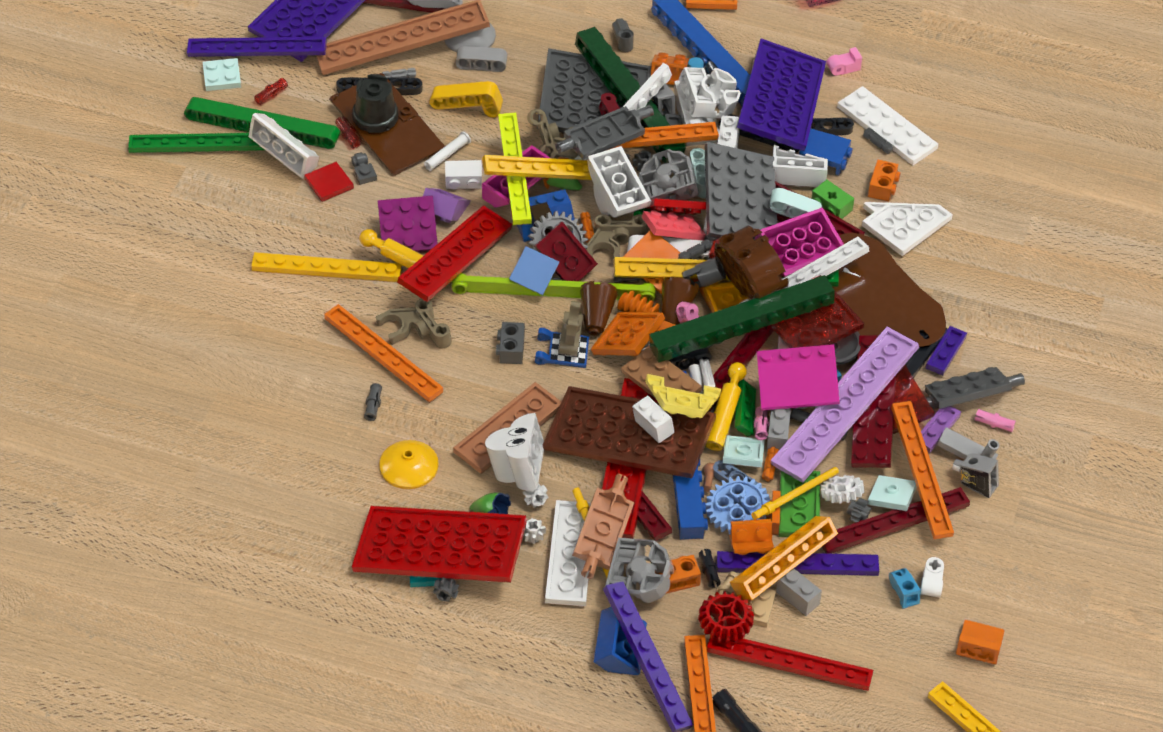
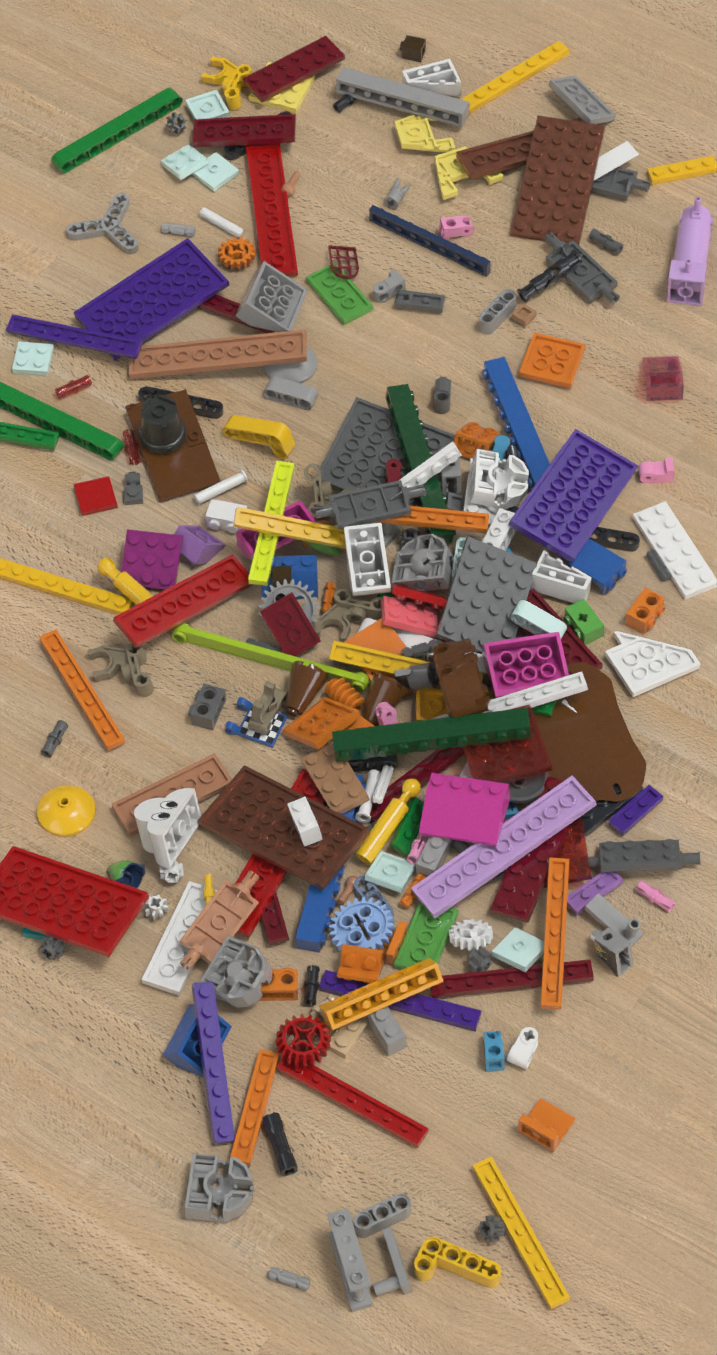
camera: 20 degrees right, 5 degrees up
white slope [248,113,319,179] -> none
light grey axle [382,68,416,78] -> none
medium blue piece [509,246,560,295] -> none
light yellow wing [645,374,721,418] -> none
yellow bar [751,467,839,520] -> none

